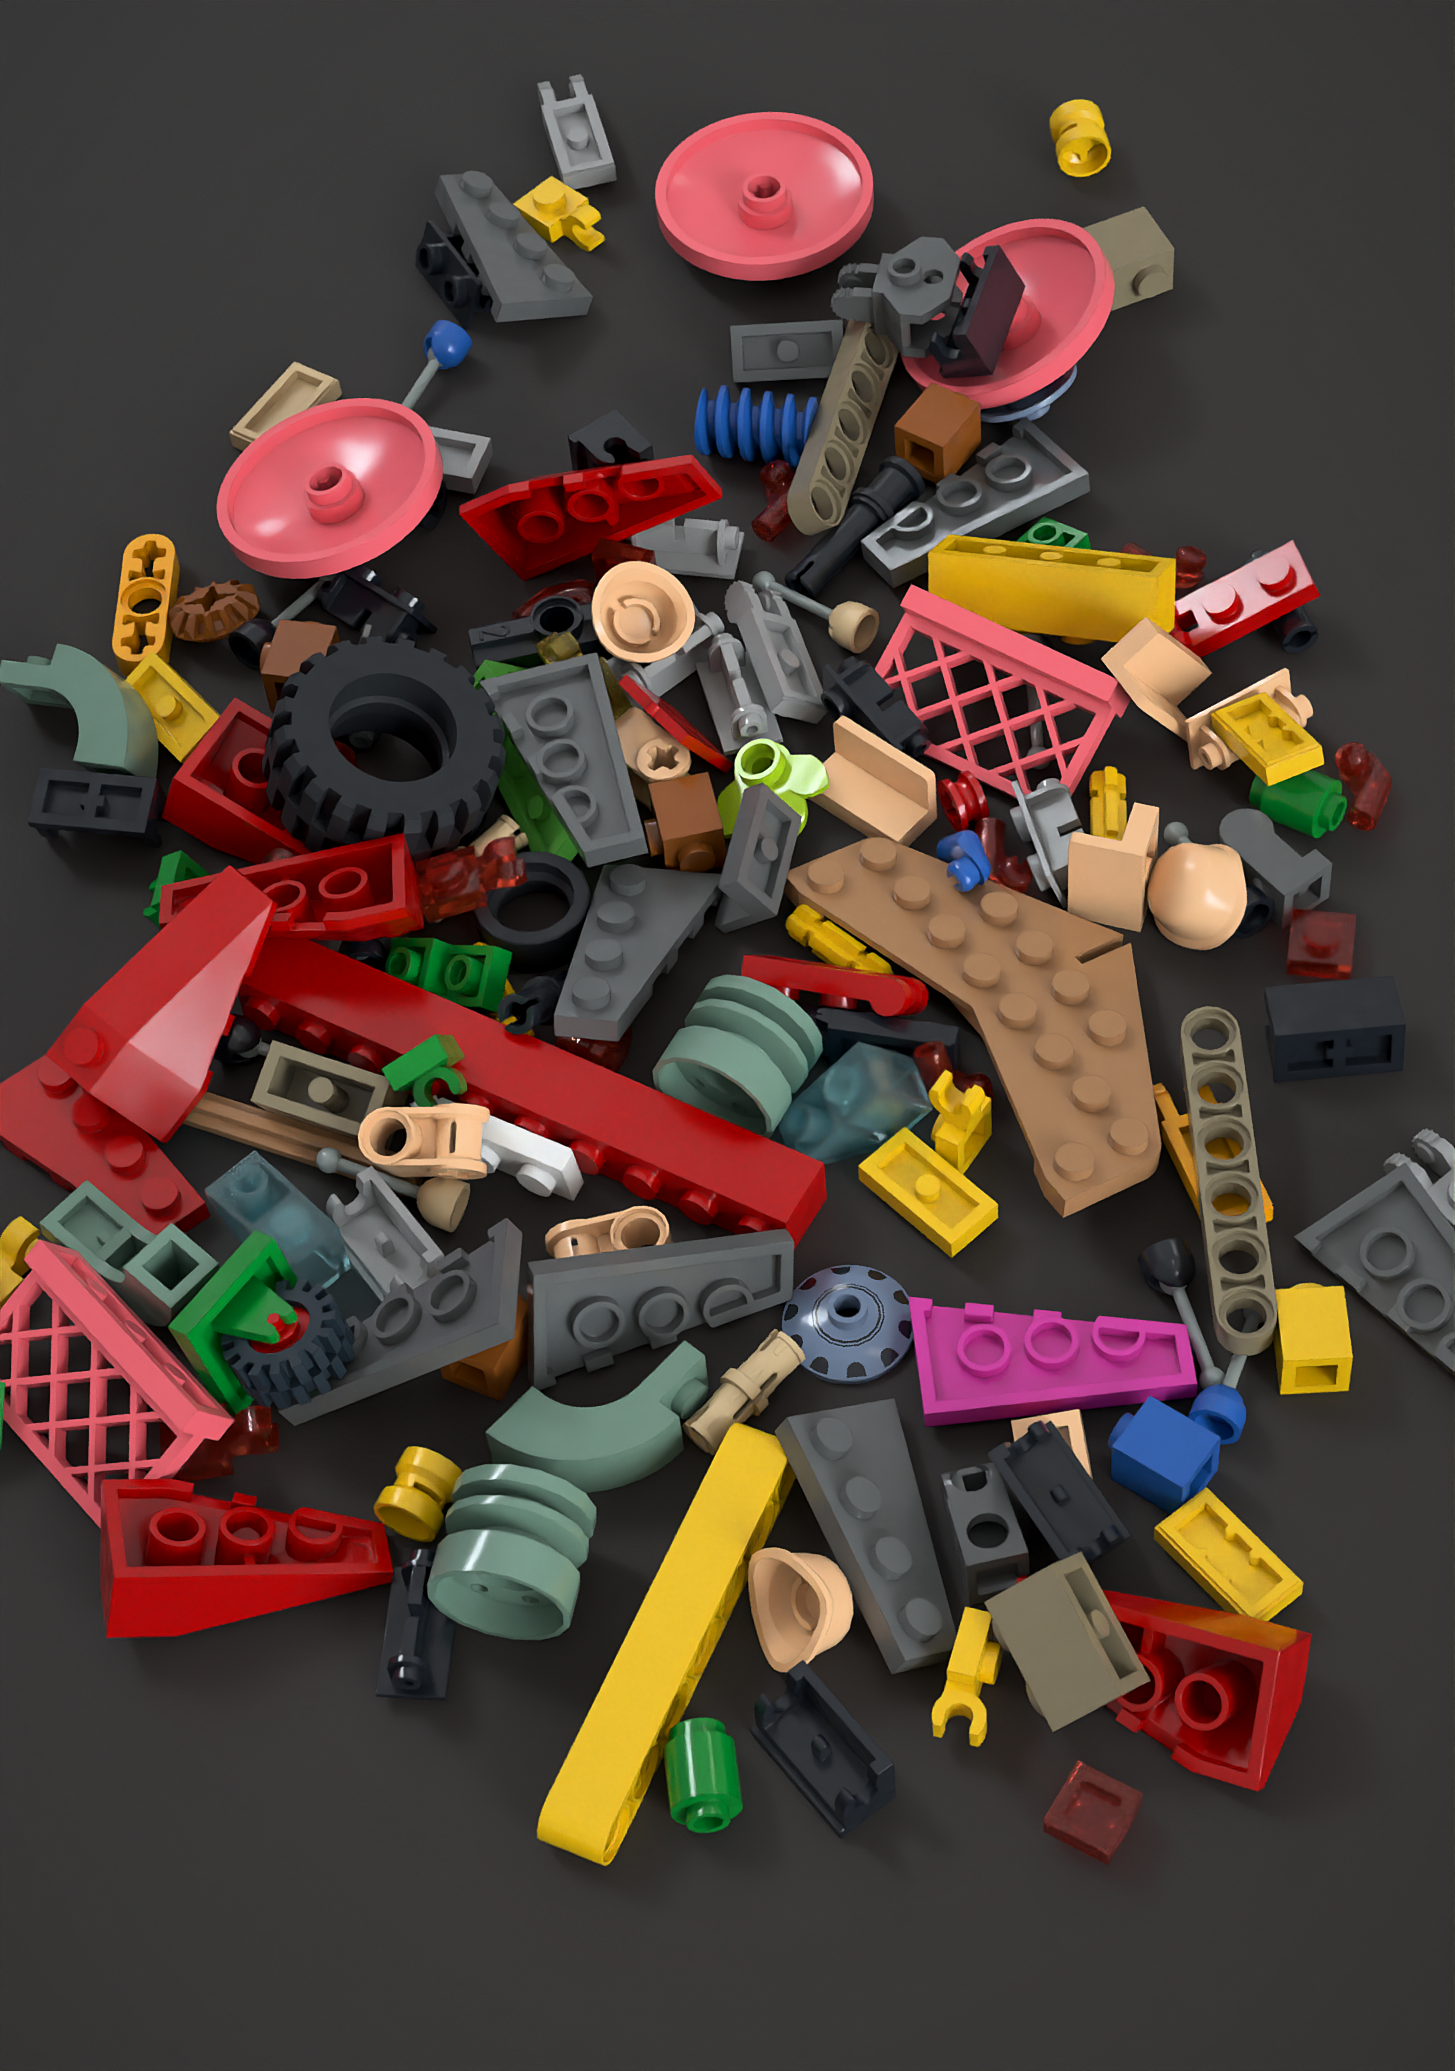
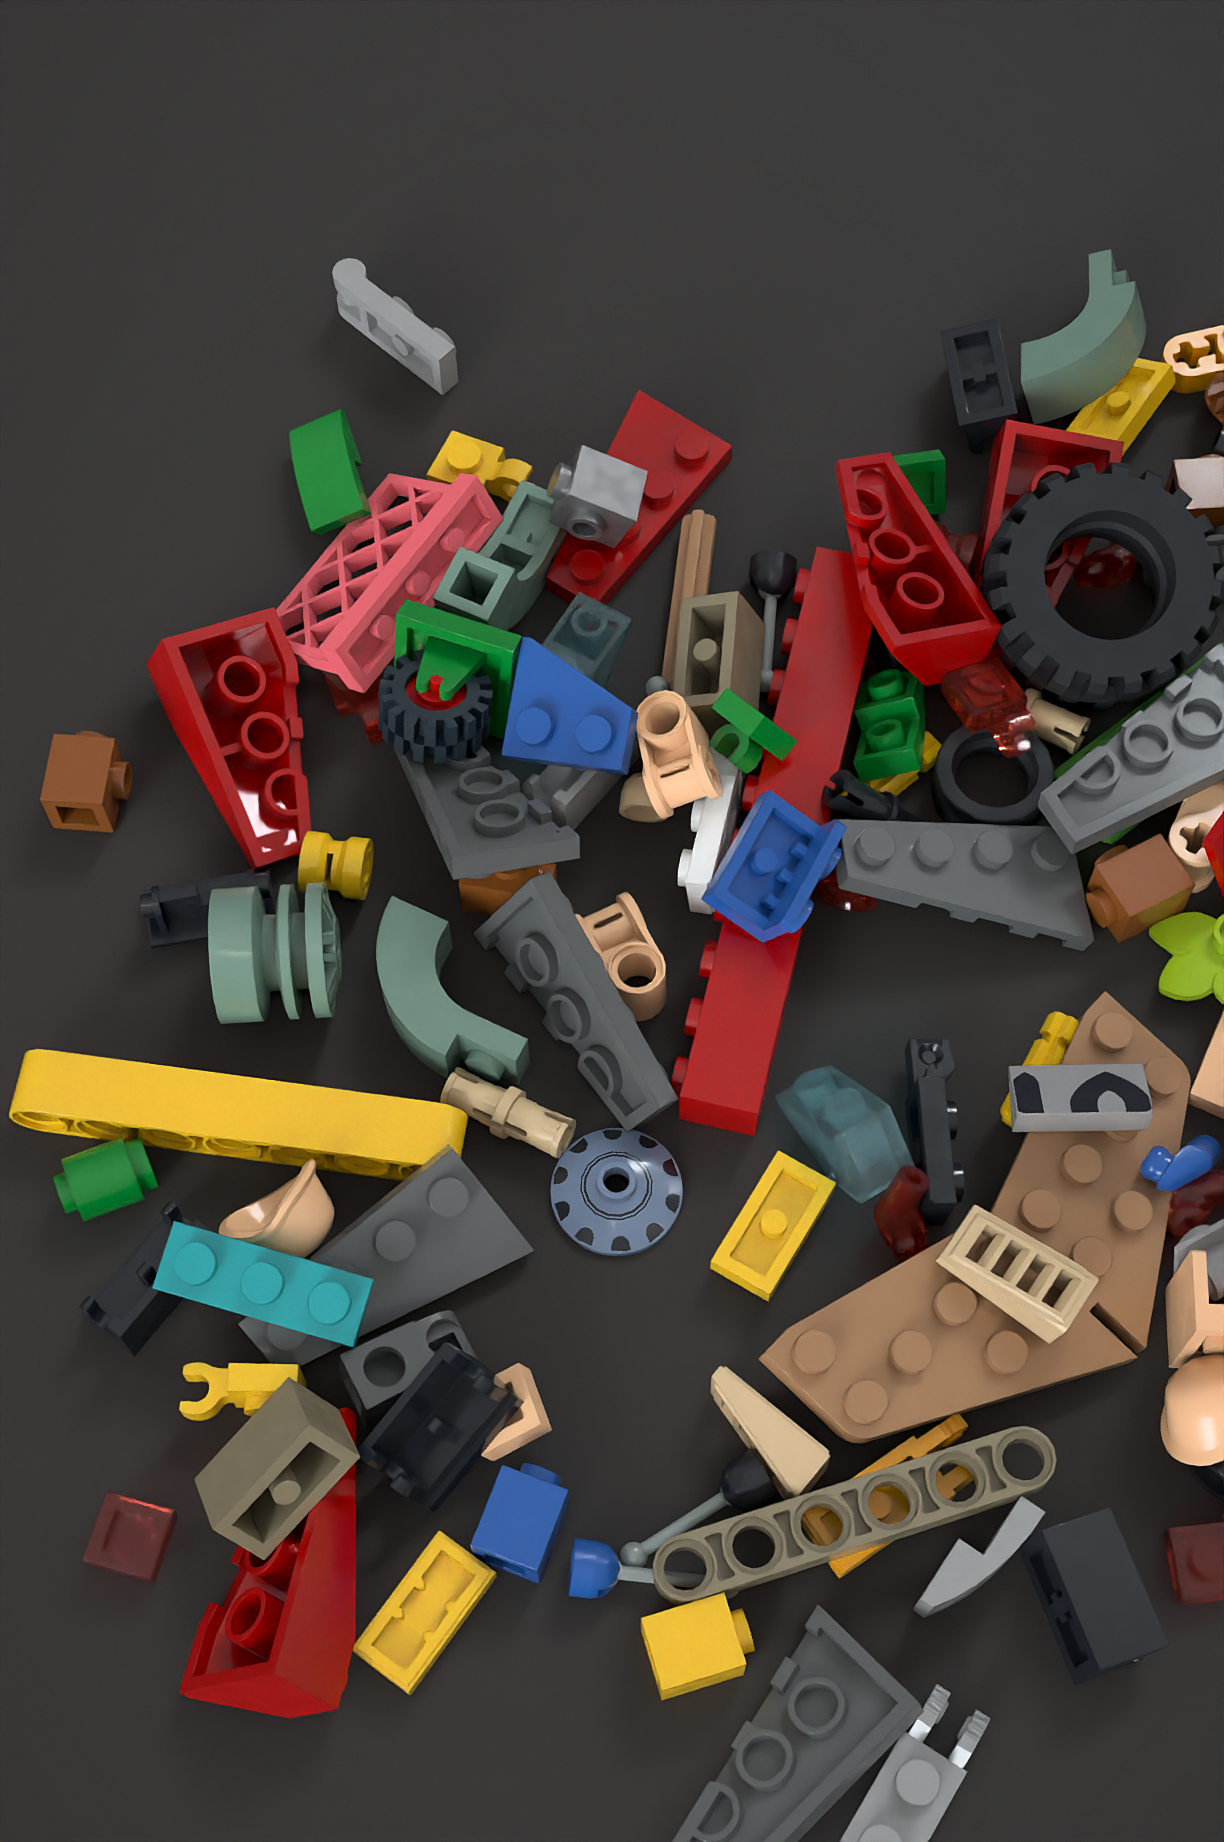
camera: 70 degrees right, 10 degrees up
red wedge [45,865,278,1143] -> none
sand green wheel [652,974,823,1139] -> none
dark grey panel [715,782,802,933] -> none
red plate [741,955,929,1016] -> none
dark pink wing [909,1297,1197,1427] -> none
yellow plate [928,1070,992,1174] -> none
none -> dark orange brick [40,731,133,833]
none -> teal plate [152,1221,375,1348]
none -> blue wing [501,637,639,775]
none -> flat silver brick [547,445,648,548]
none -> blue bracket [701,790,847,943]
none -> tan slope [710,1366,831,1500]
none -> light grey slope [913,1496,1046,1618]
none -> tan slope [936,1205,1099,1344]
none -> light grey slope [1008,1064,1153,1132]

